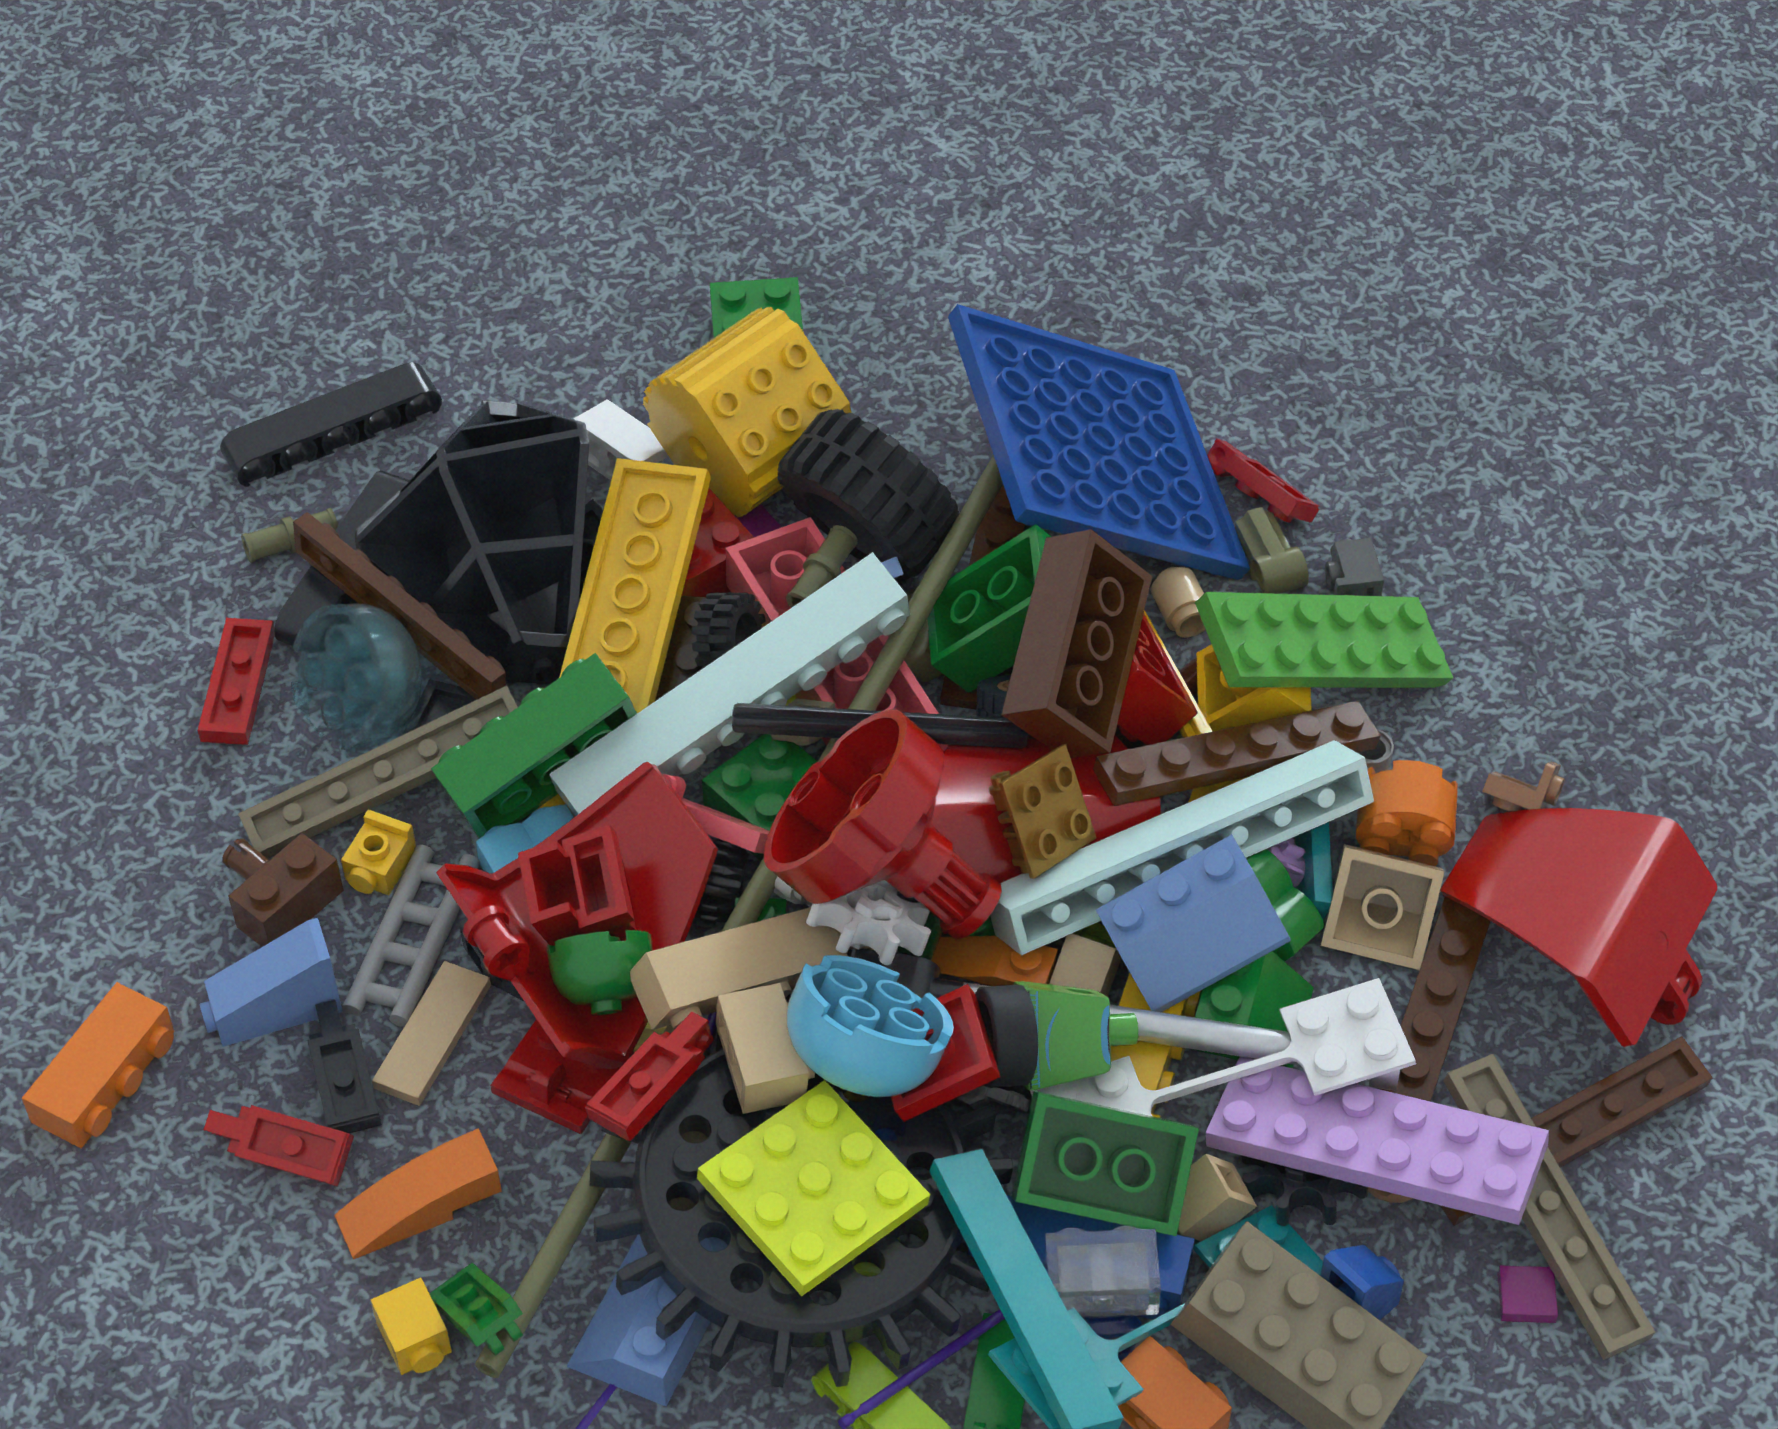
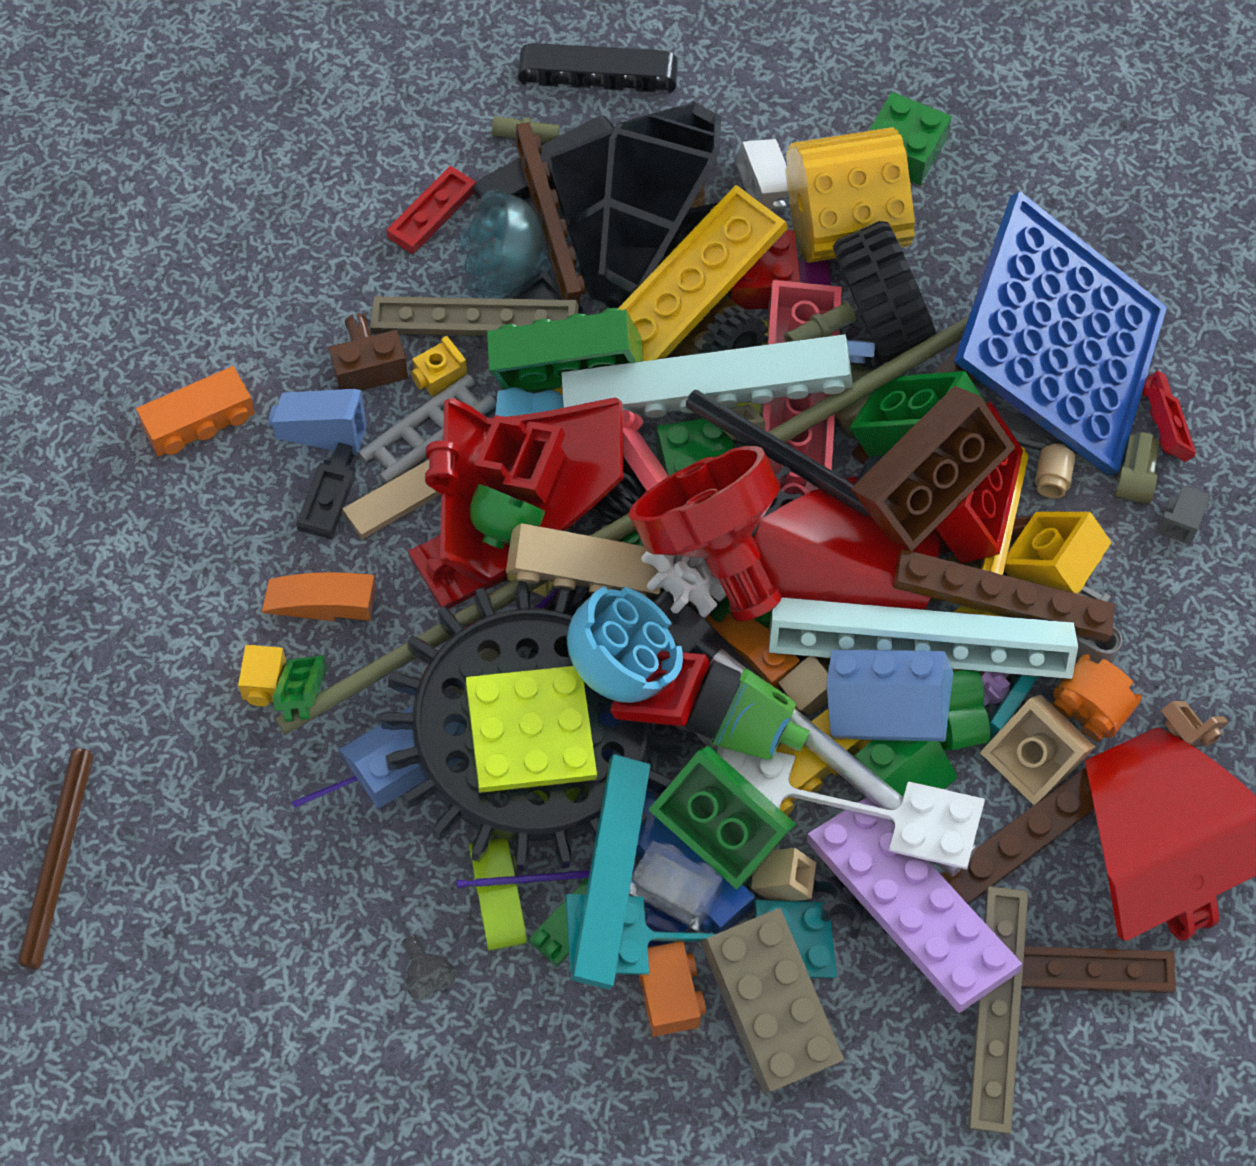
camera: 30 degrees right, 10 degrees up
red hinge [203,1105,354,1187] -> none
red hinge [585,1011,714,1142] -> none
tan brick [716,983,815,1114] -> none
pearl gold hinge [988,744,1096,879] -> none
bright green plate [1195,592,1453,688] -> none
blue slope [1320,1245,1404,1320] -> none
magenta tile [1498,1265,1558,1323] -> none

